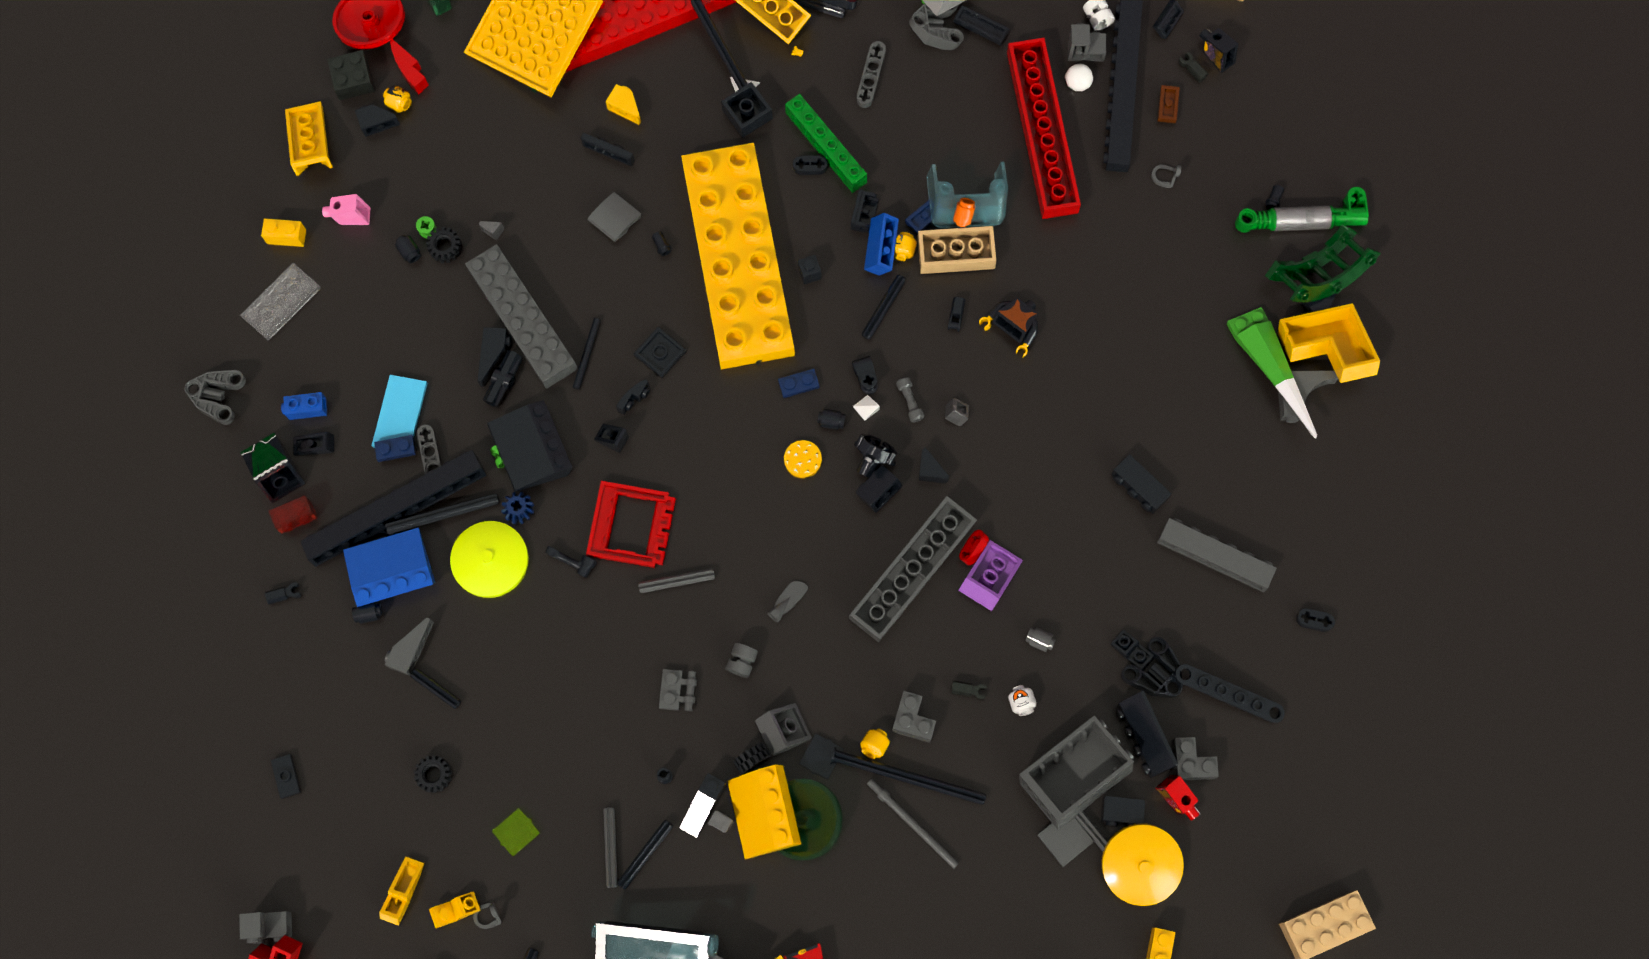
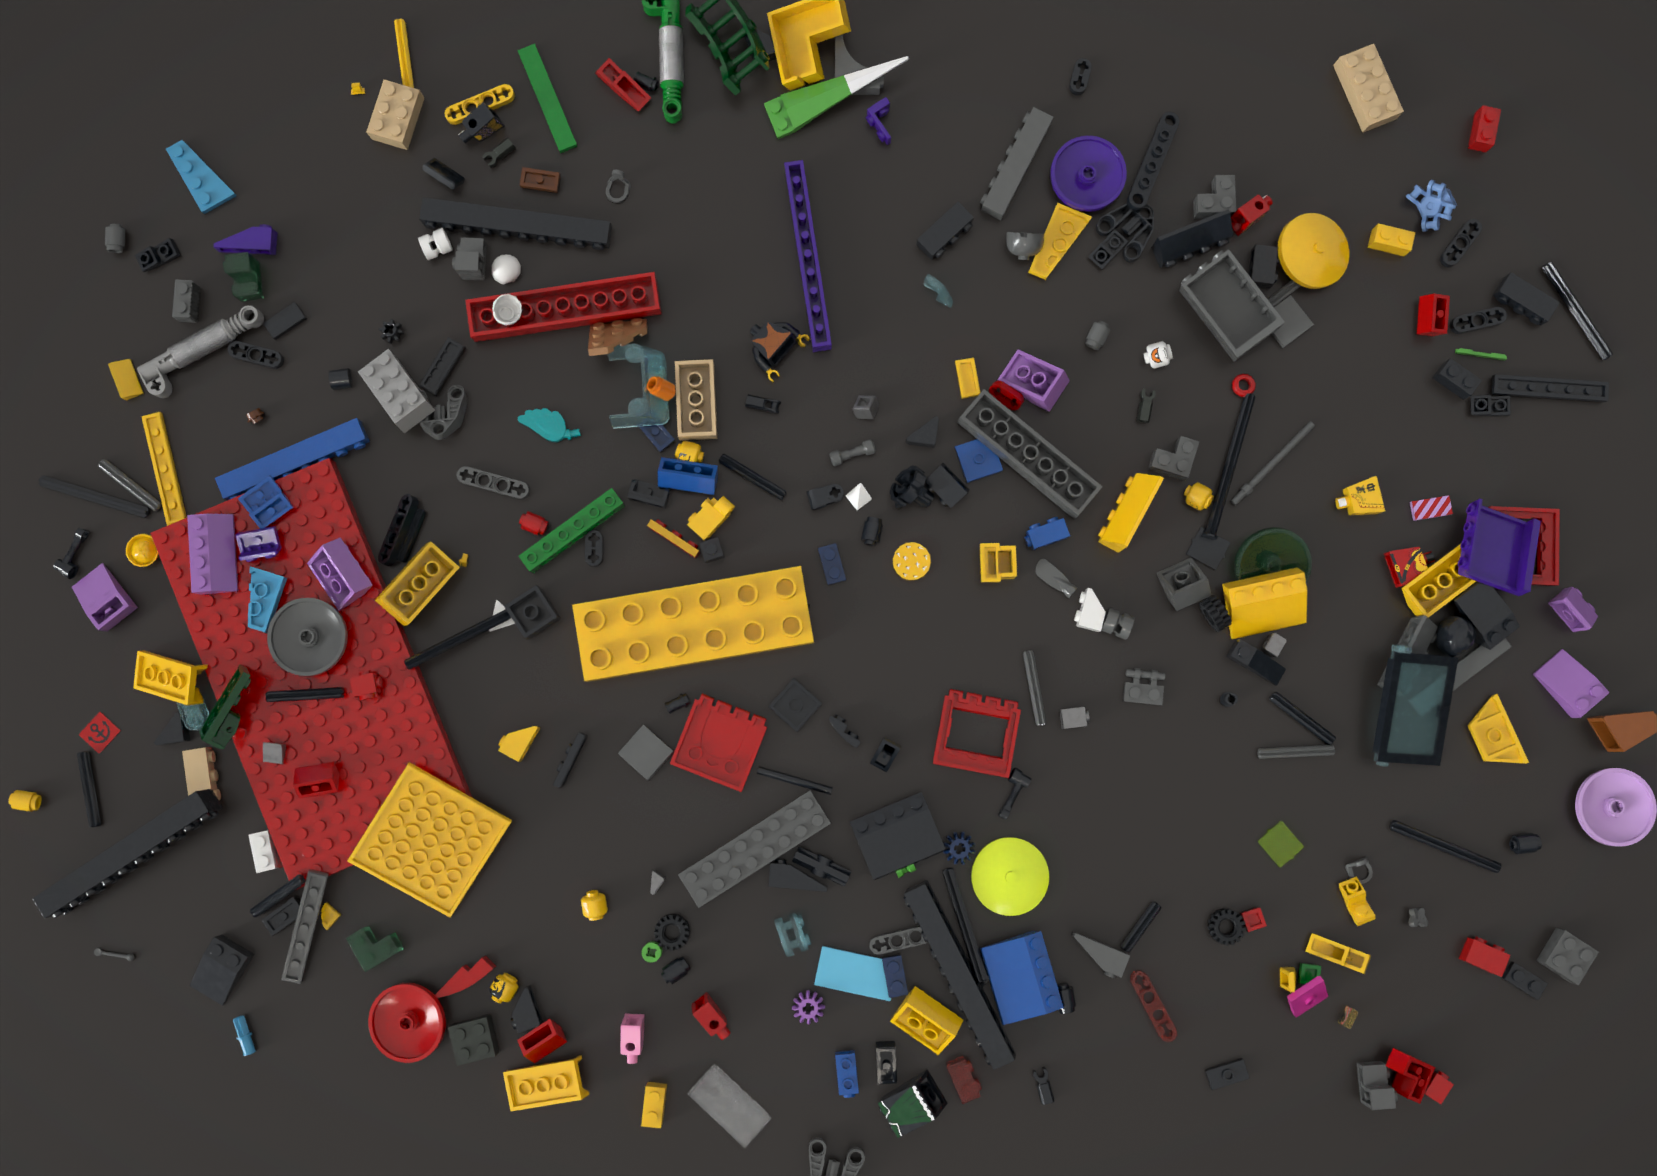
camera: 90 degrees left, 10 degrees up
none -> yellow beam [444,84,515,125]
none -> white hair [493,294,522,325]
none -> green tile [517,44,577,153]
none -> red brick [517,1019,567,1063]
none -> teal animal [518,408,581,442]
none -> red brick [519,511,549,536]
none -> yellow head [581,890,608,921]
none -> medium nougat plate [588,318,648,356]
none -> red slope [595,58,651,112]
none -> pearl gold plate [647,519,700,558]
none -> red hinge [670,694,767,792]
none -> yellow hinge [687,496,735,541]
none -> red torso [692,992,731,1040]
none -> clear light blue brick [774,912,811,957]
none -> dark purple brick [784,160,832,352]
none -> medium lavender gear [792,990,825,1025]
none -> dark purple bracket [866,97,891,145]
none -> yellow slope [890,986,963,1055]
none -> clear light blue slope [923,274,953,308]
none -> yellow tile [955,358,980,399]
none -> blue plate [955,439,1003,483]
none -> yellow plate [980,543,1017,583]
none -> dark grey cylinder [1006,232,1044,260]
none -> blue brick [1024,517,1070,551]
none -> yellow wing [1028,203,1092,280]
none -> dark purple dish [1050,136,1127,212]
none -> flat silver brick [1059,707,1090,729]
none -> white slope [1074,588,1106,632]
none -> yellow slope [1098,473,1164,553]
none -> clear red beam [1130,970,1177,1042]
none -> red piece [1232,374,1256,397]
none -> red plate [1240,907,1267,932]
none -> yellow slope [1280,967,1296,992]
none -> dark pink plate [1287,976,1329,1018]
none -> green plate [1298,963,1321,984]
none -> yellow torso [1335,476,1385,515]
none -> clear yellow tile [1338,1006,1358,1029]

